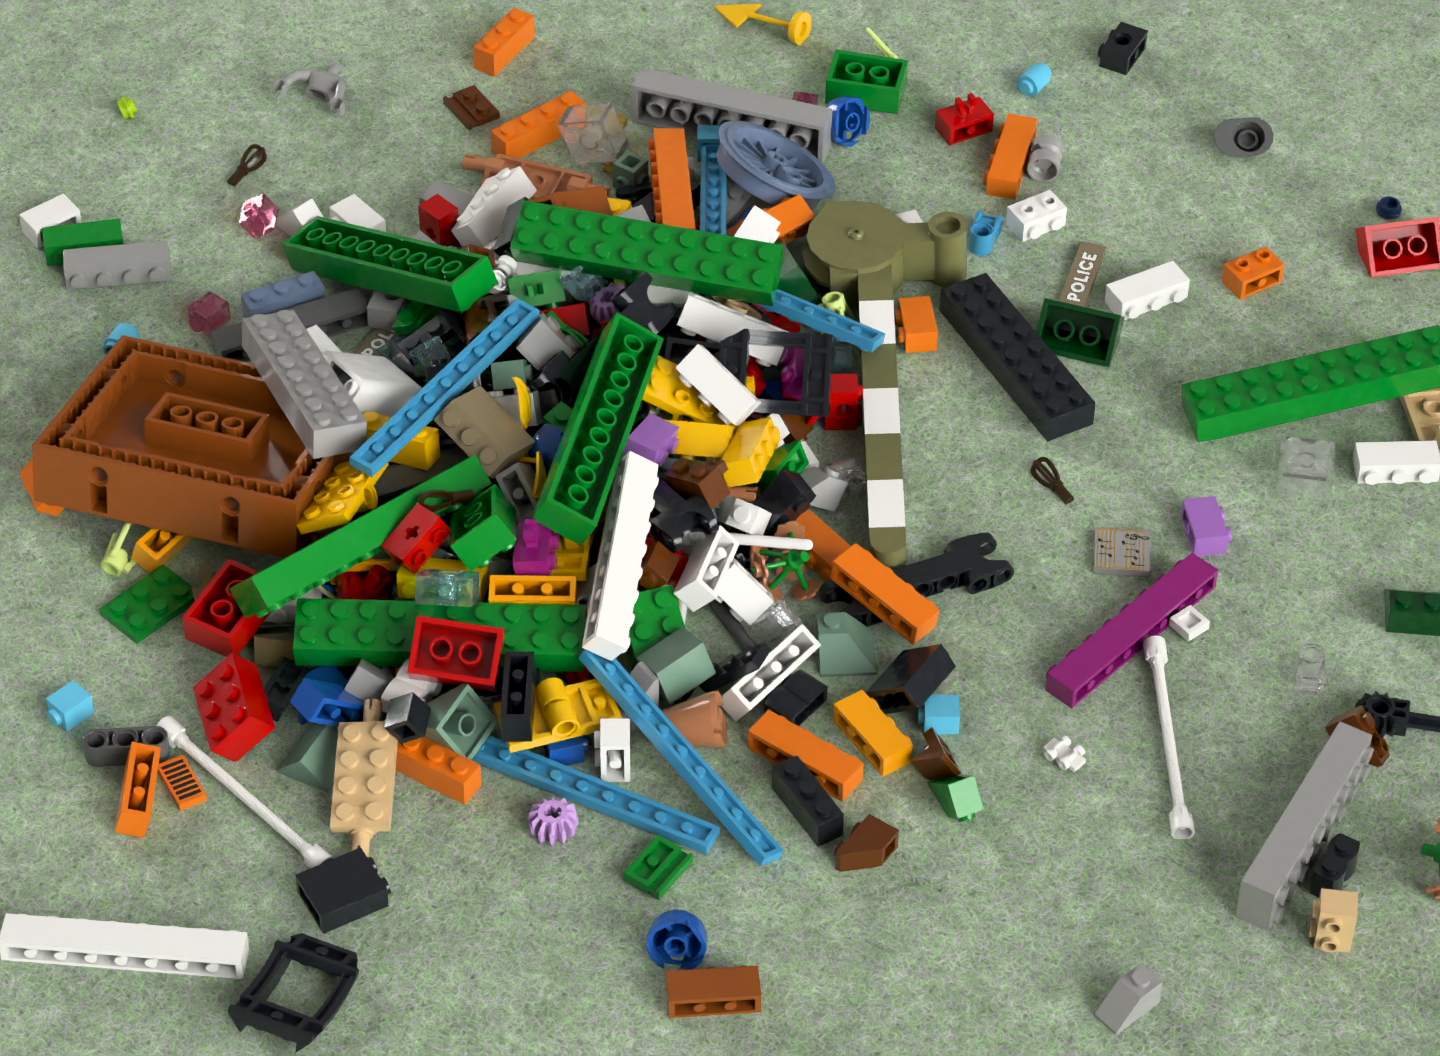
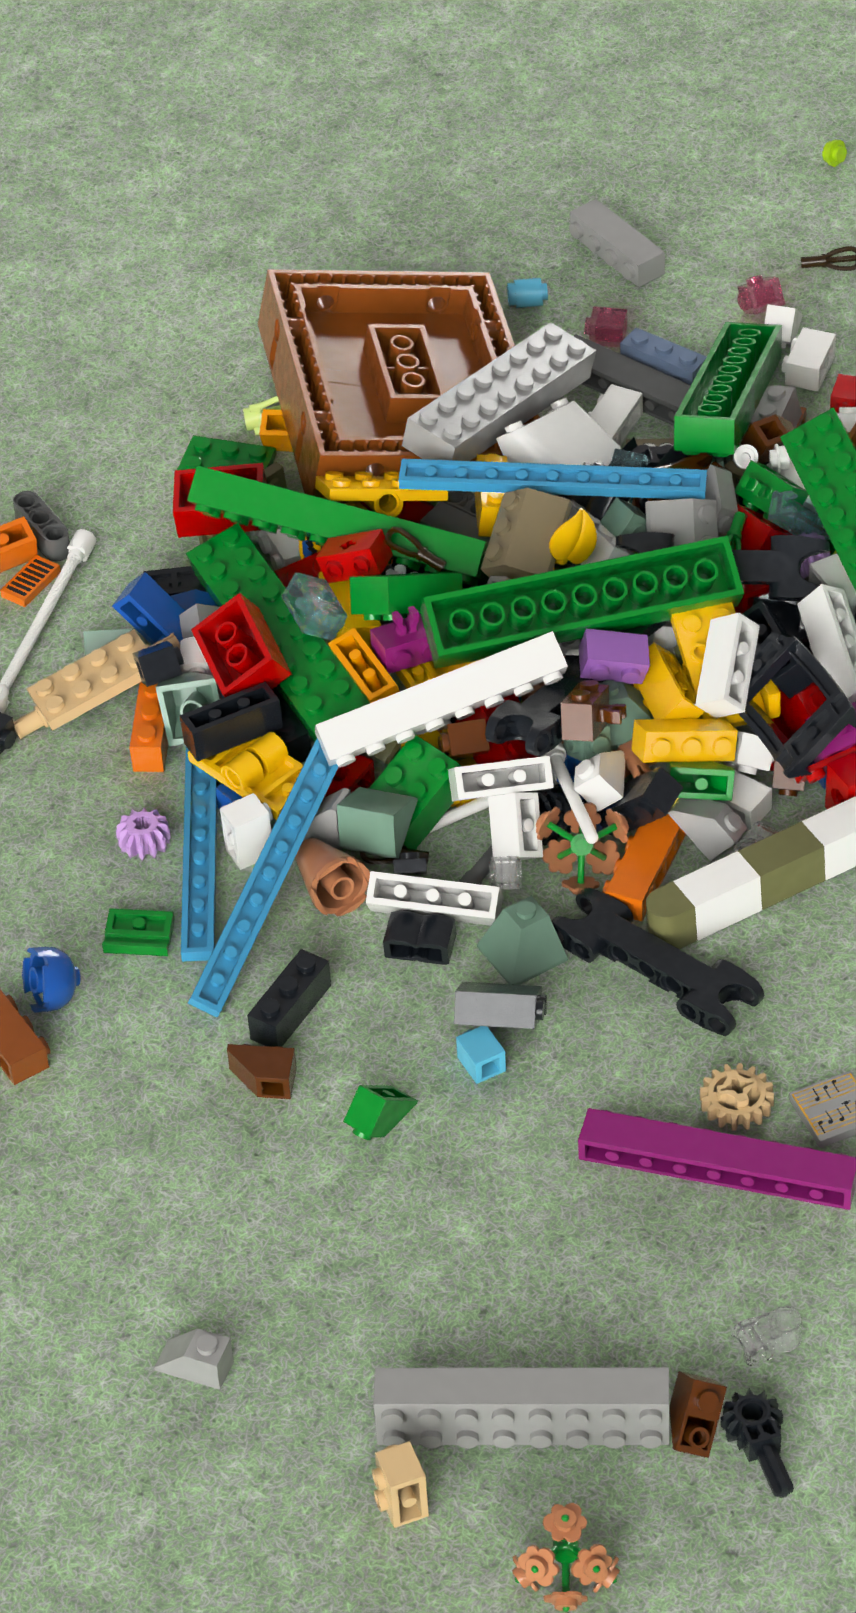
camera: 65 degrees right, 0 degrees up
white brick [19,194,82,248] -> none
green brick [42,218,123,266] -> none
medium azure brick [46,680,94,732] -> none
red brick [193,653,275,762] -> none
orange brick [748,709,864,802] -> none
orange brick [830,543,940,645] -> none
light orange brick [833,690,913,777] -> none
reddish brown slope [911,727,961,780] -> none
white piece [1043,736,1086,772] -> none
white hose [1143,636,1195,839] -> none
white plate [1169,605,1210,642] -> none
black brick [1310,833,1360,898] -> none
none -> tan gear [700,1063,774,1131]

